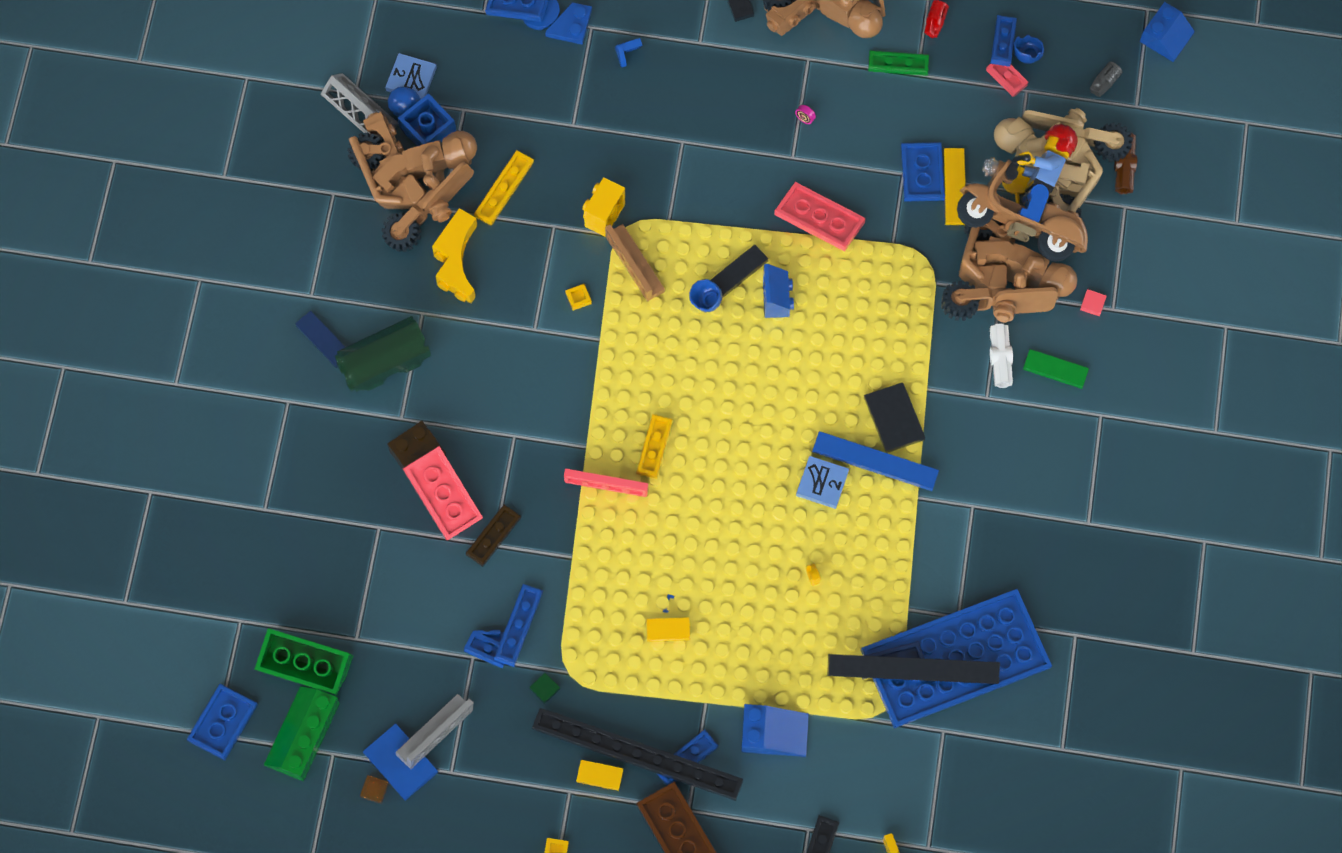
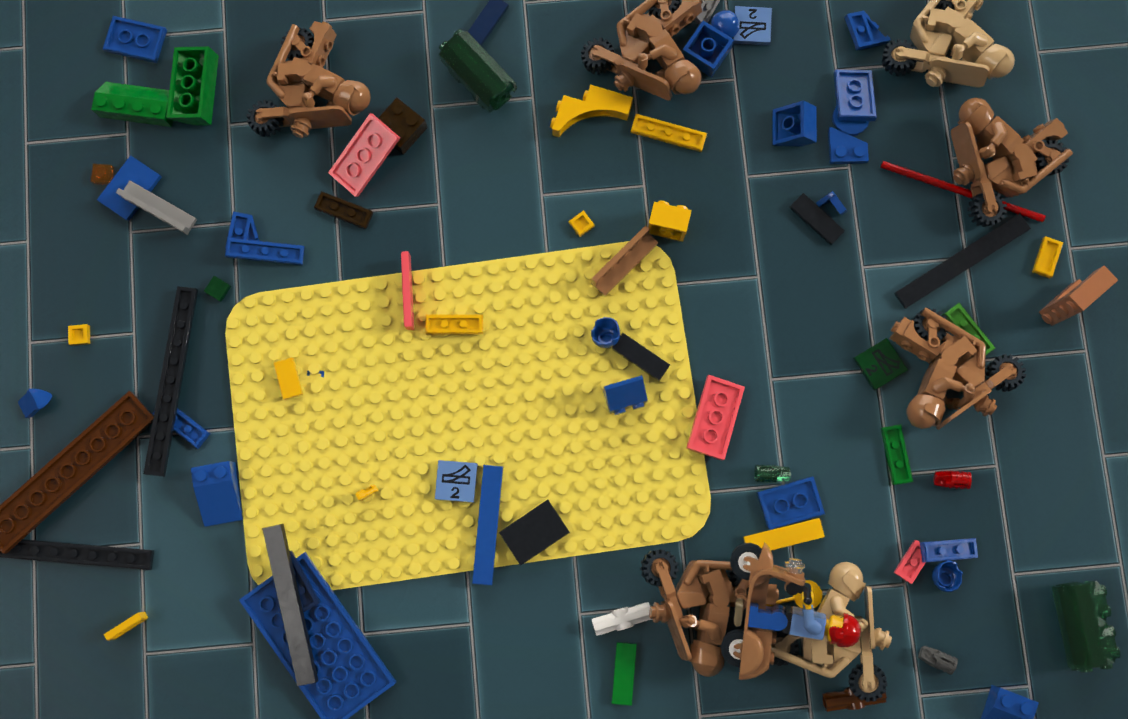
camera: 80 degrees right, 10 degrees up
yellow tile [576,760,623,791] -> none
dark pink tile [795,105,816,124] -> none
coral tile [1080,289,1106,316] -> none
none -> medium nougat piece [246,21,371,138]
none -> clear green hinge [754,465,791,483]
none -> blue slope [773,100,817,146]
none -> black tile [789,193,845,245]
none -> dark green tile [853,338,908,390]

